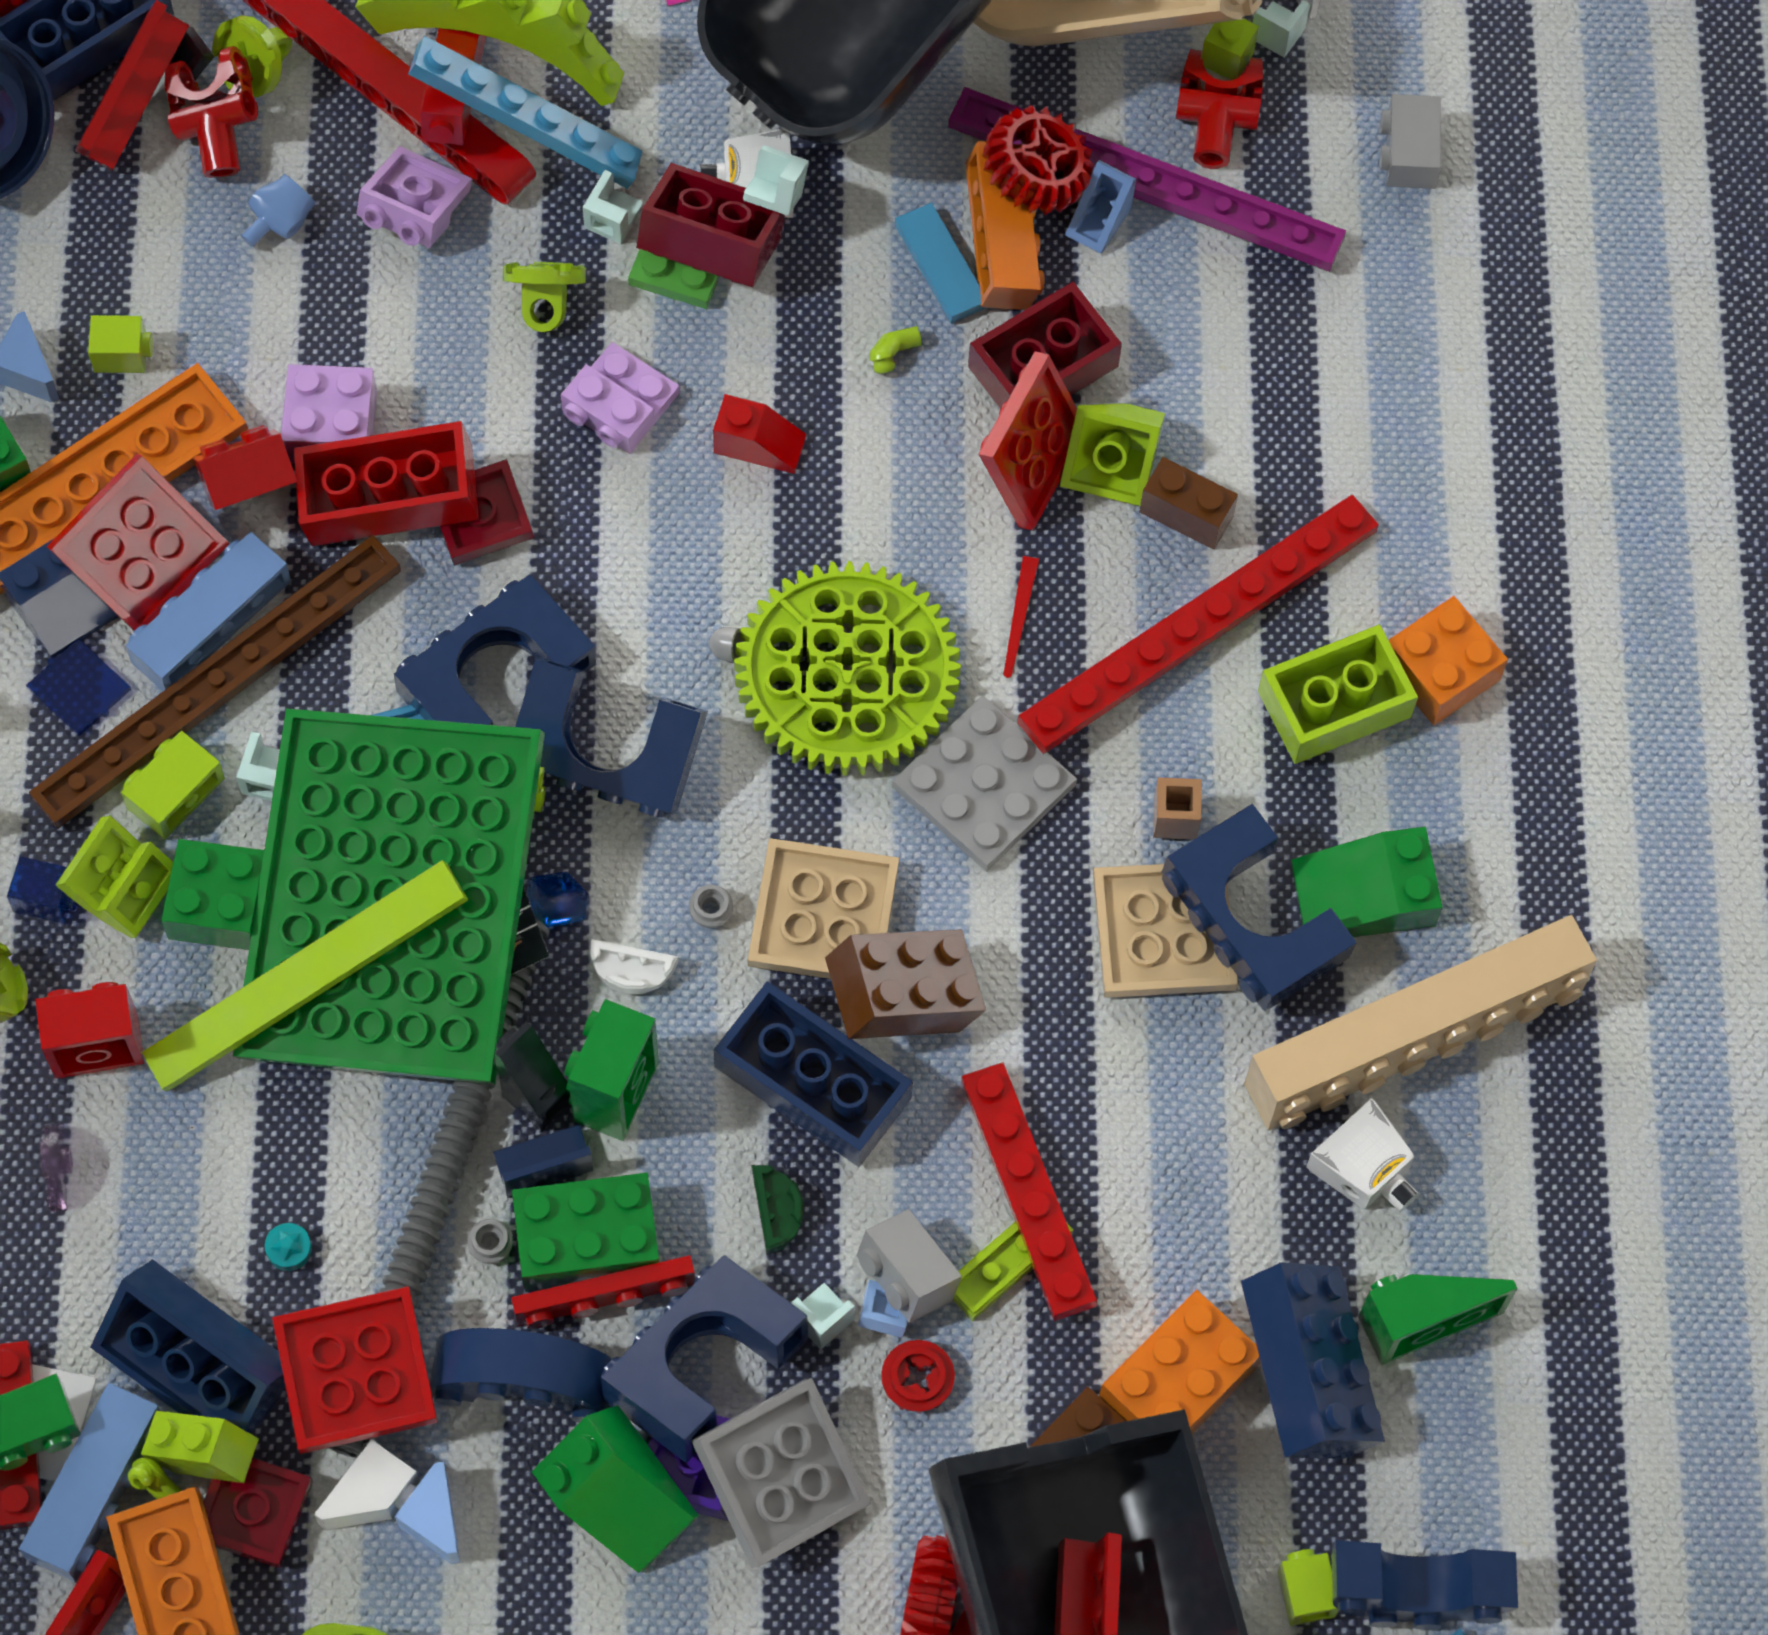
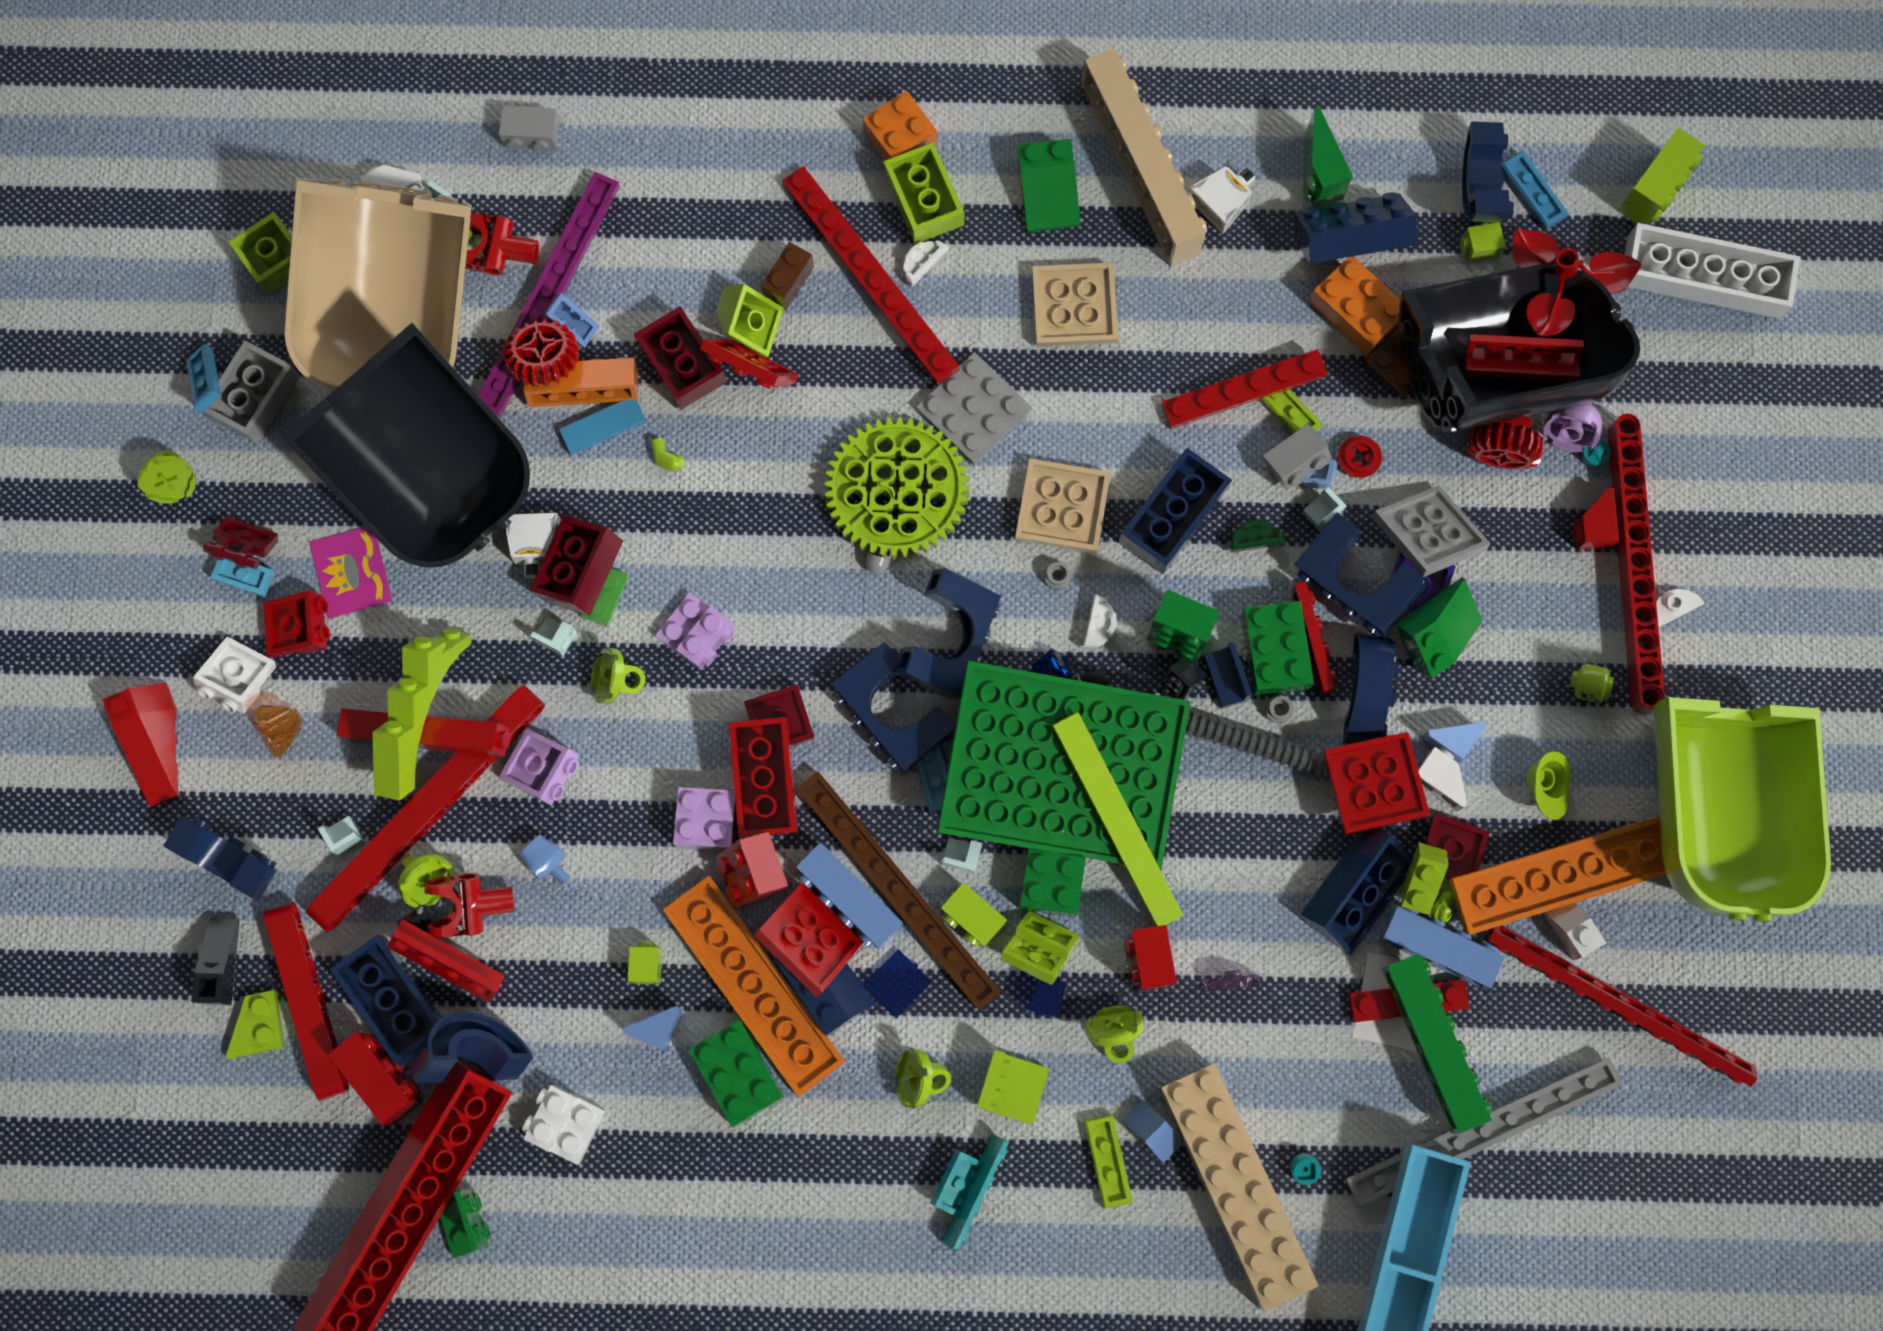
camera: 85 degrees left, 10 degrees up
teal tile [265,1223,312,1271] -> none
dark azure plate [408,36,642,189] -> none
red slope [713,394,806,474] -> none
light aqua panel [743,146,809,216] -> none
brick [825,929,986,1039] -> none
red sticker [1003,556,1039,678] -> none
medium nougat brick [1153,777,1202,839] -> none
dark blue arch [1161,803,1357,1012] -> none
none -> white plate [903,241,948,287]

